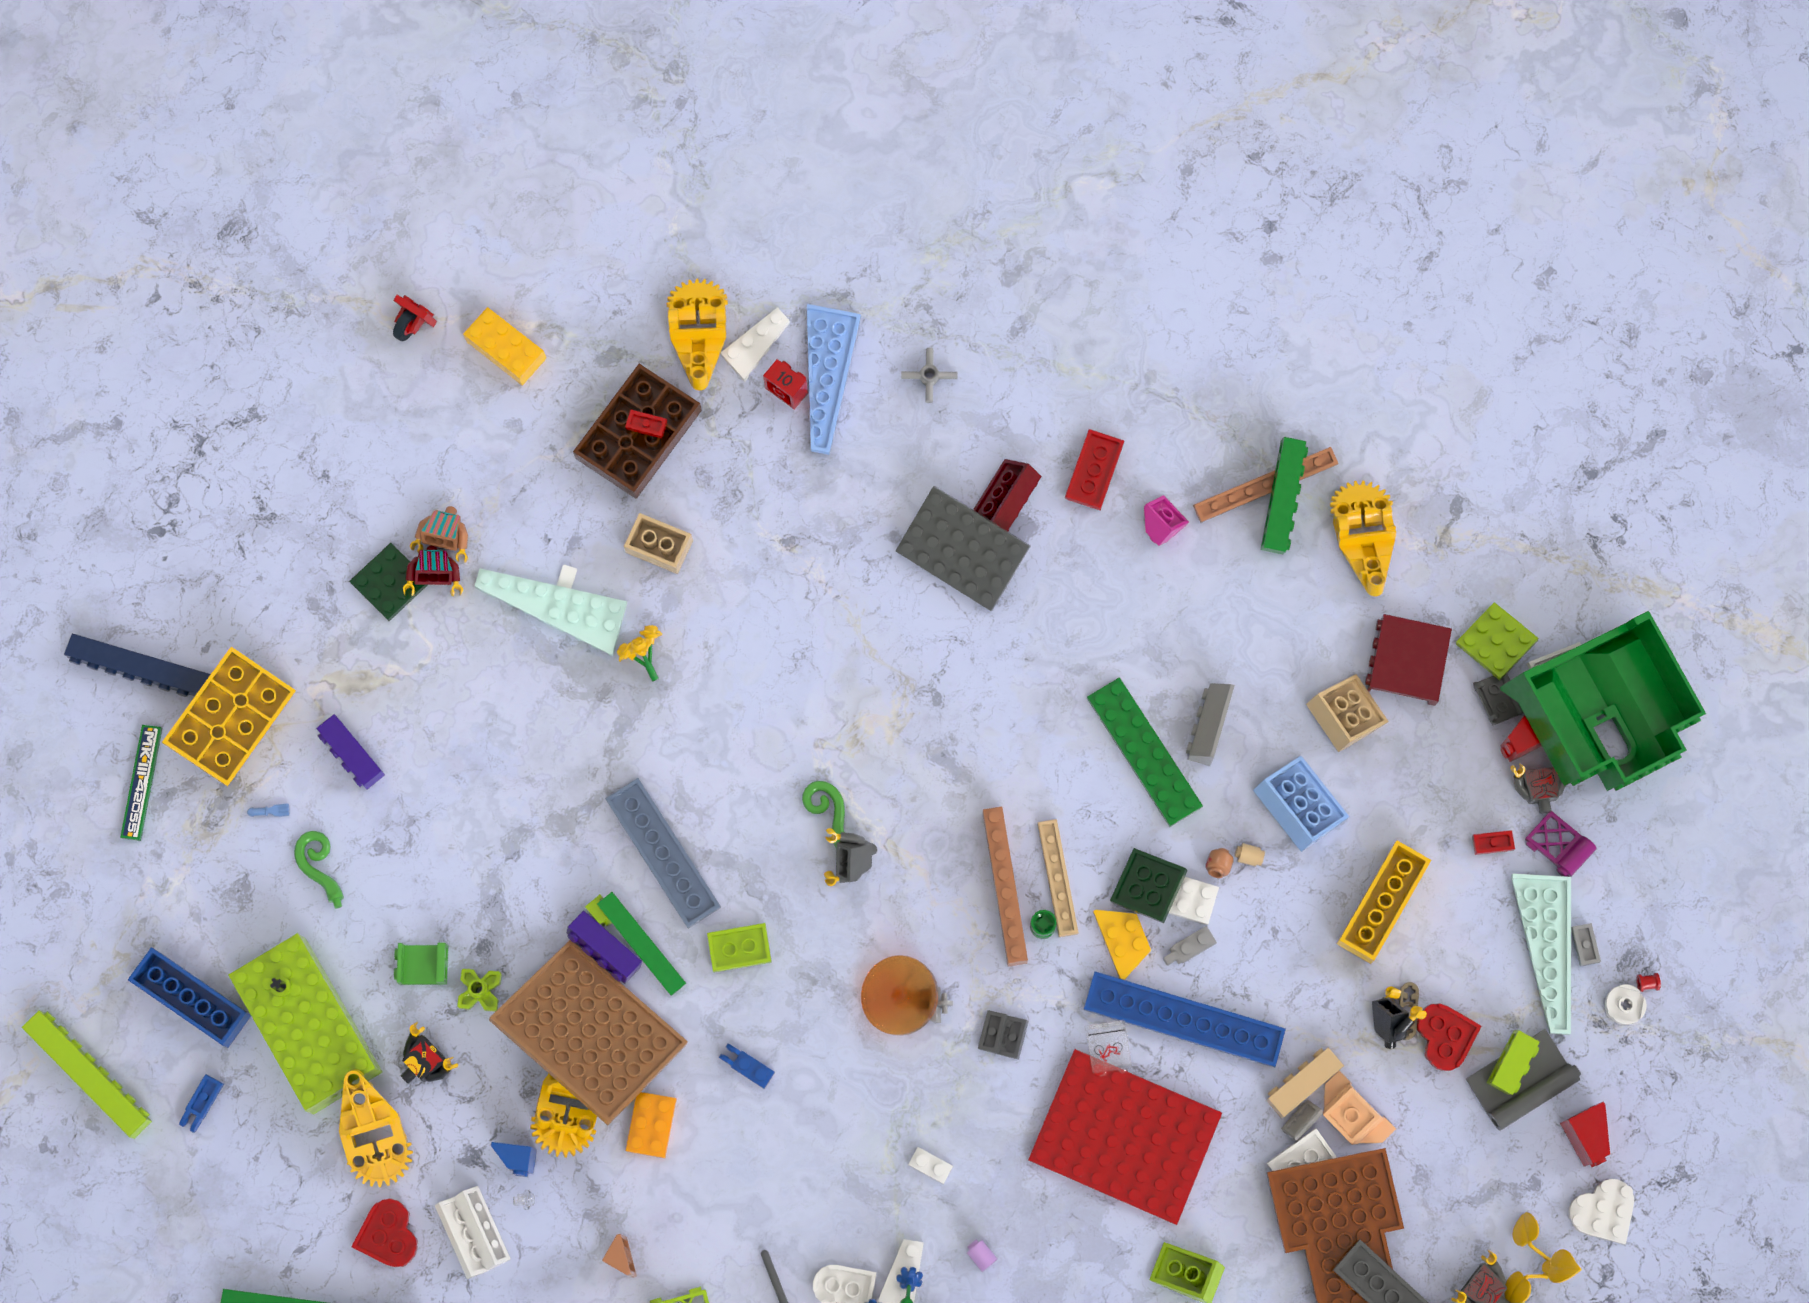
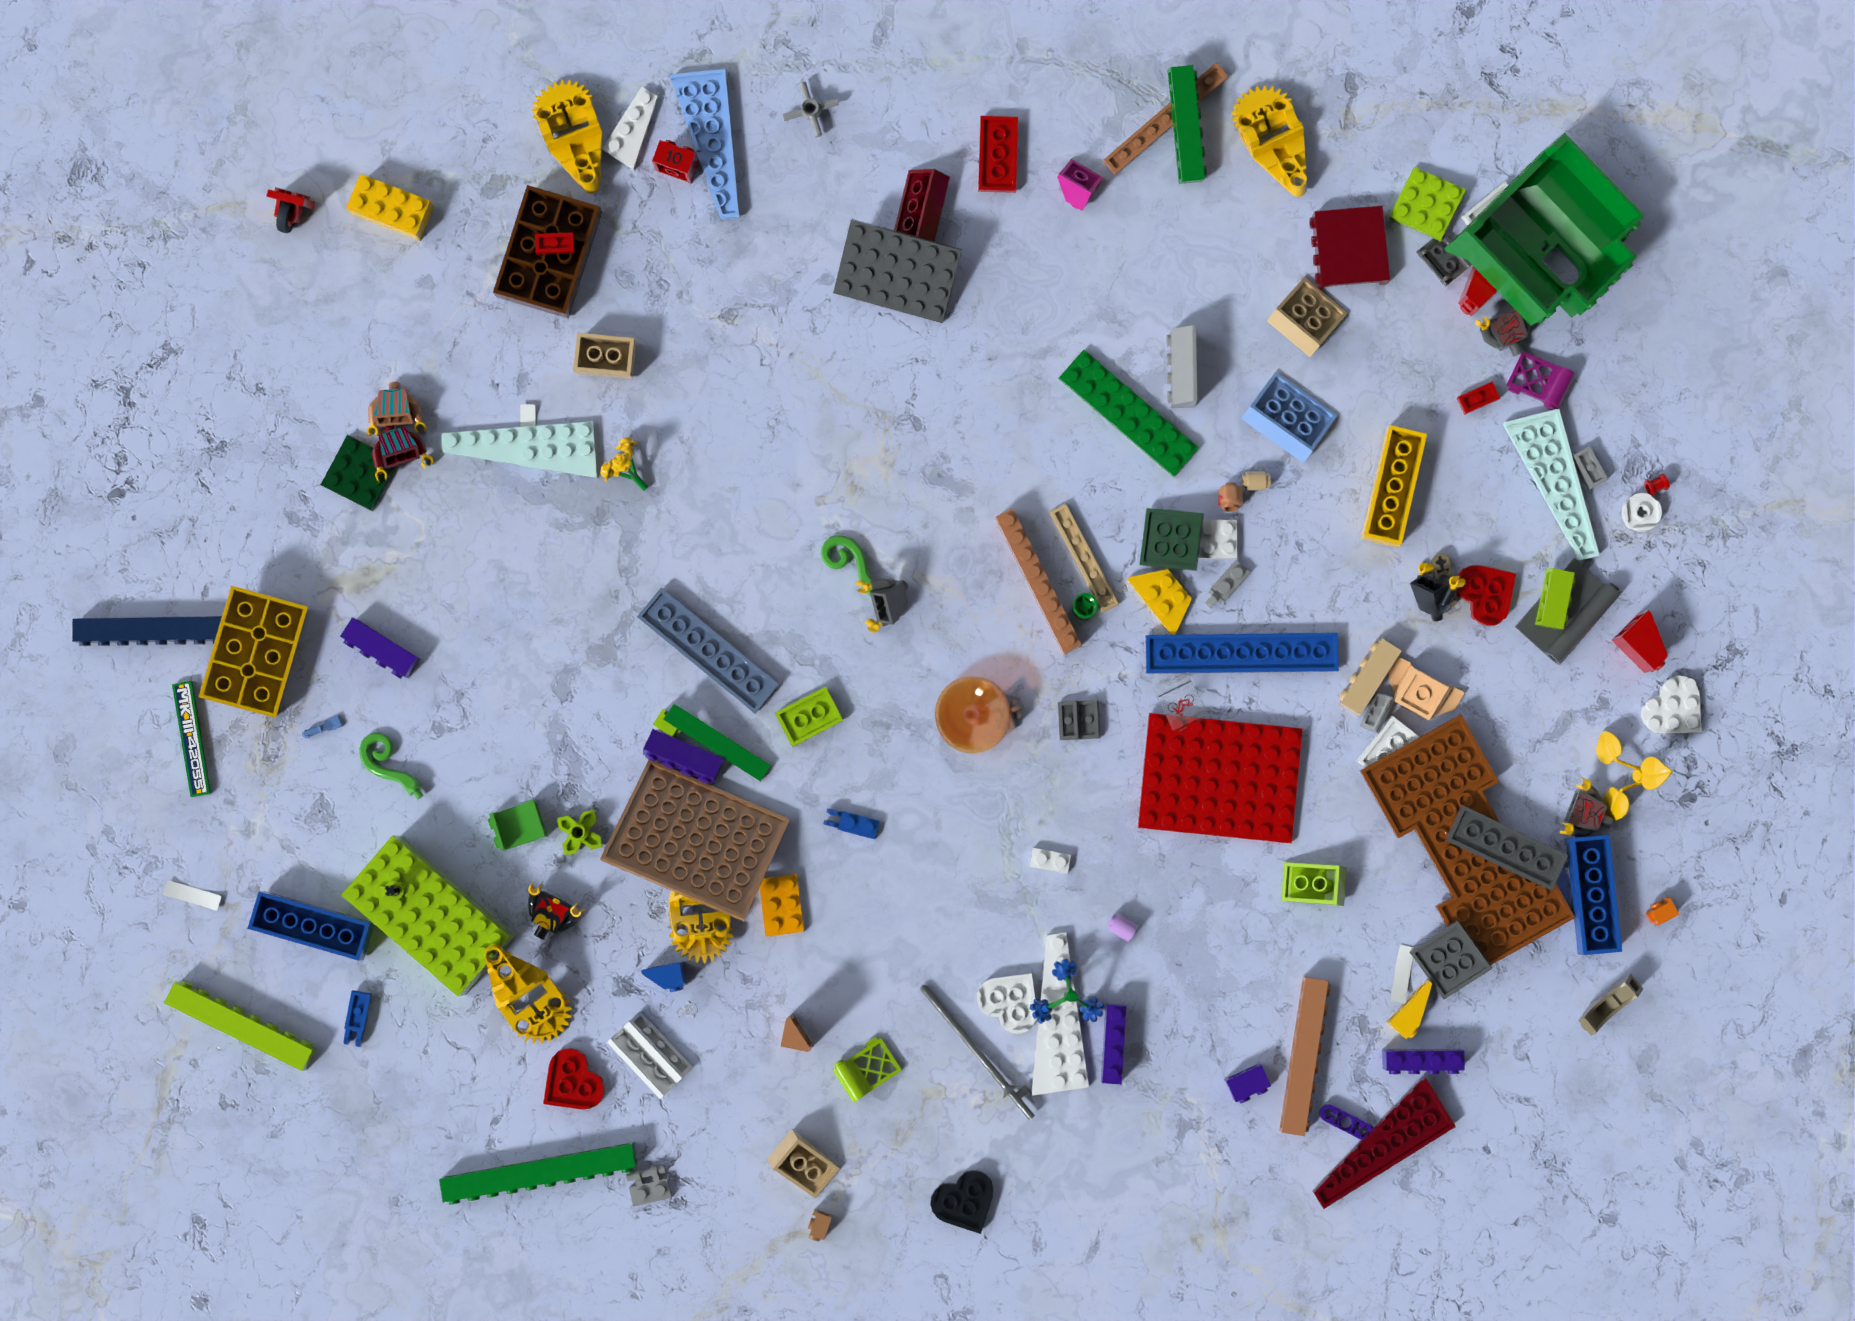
camera: 15 degrees left, 10 degrees up
none -> white sticker [163,881,221,911]

